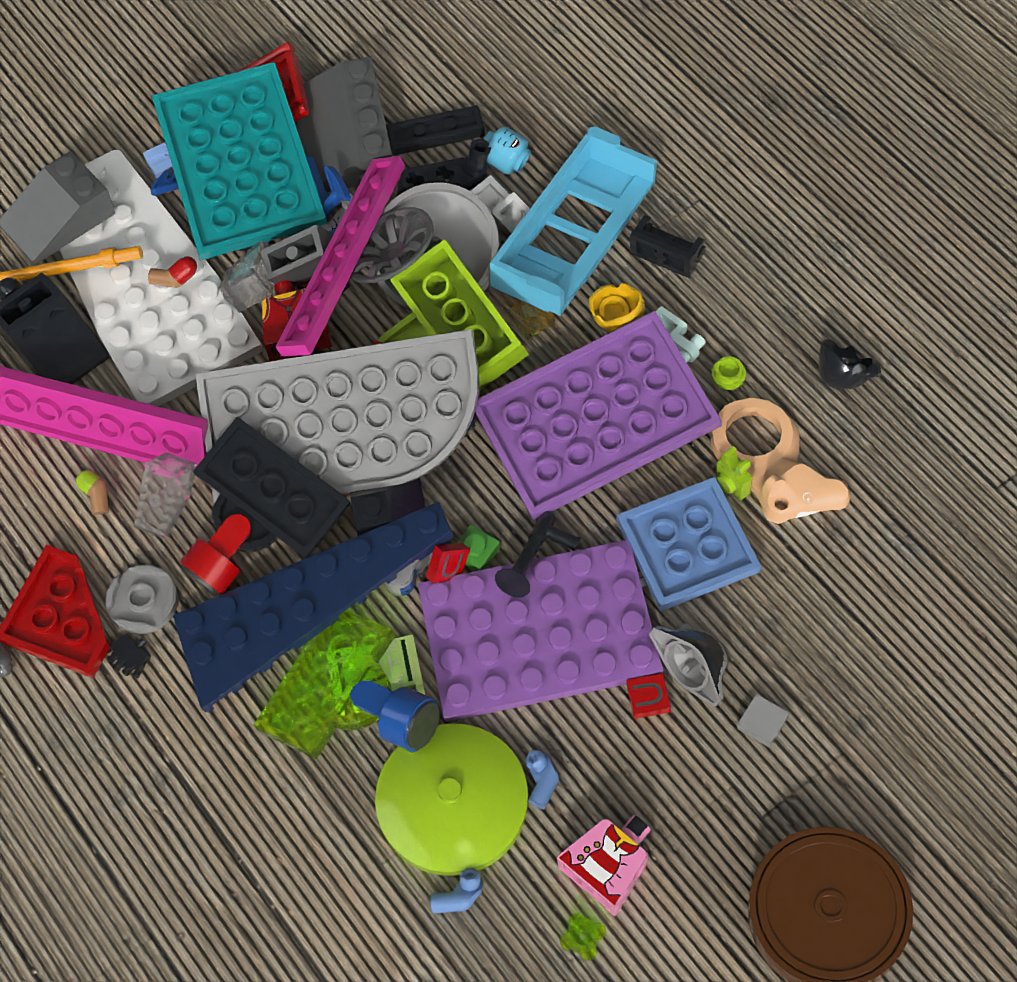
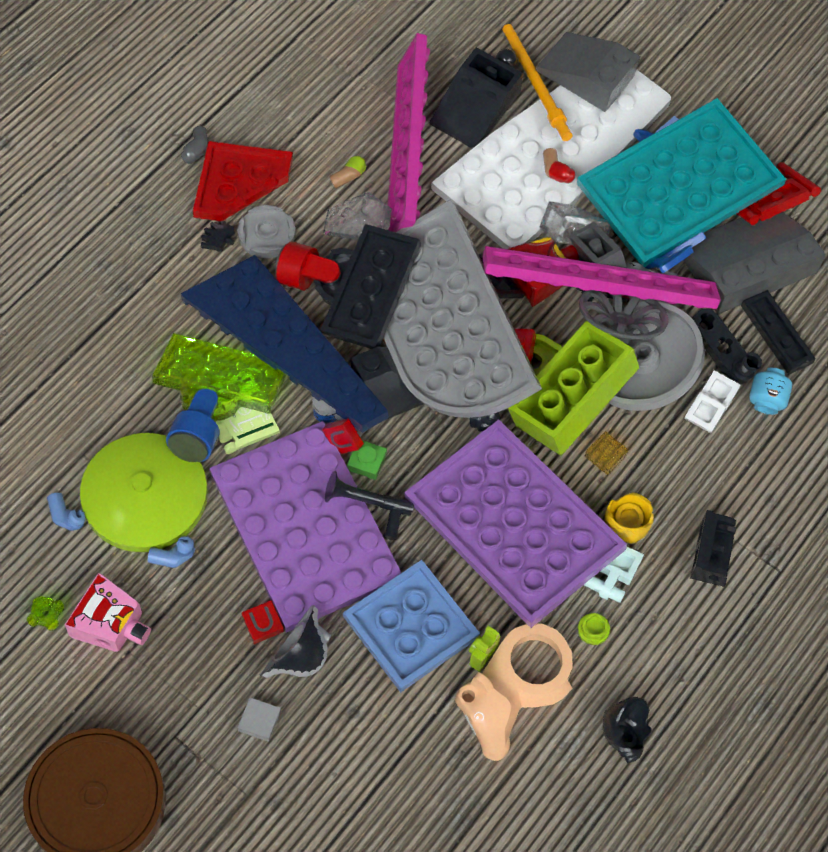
camera: 65 degrees right, 0 degrees up
medium azure piece [490,127,657,316] -> none

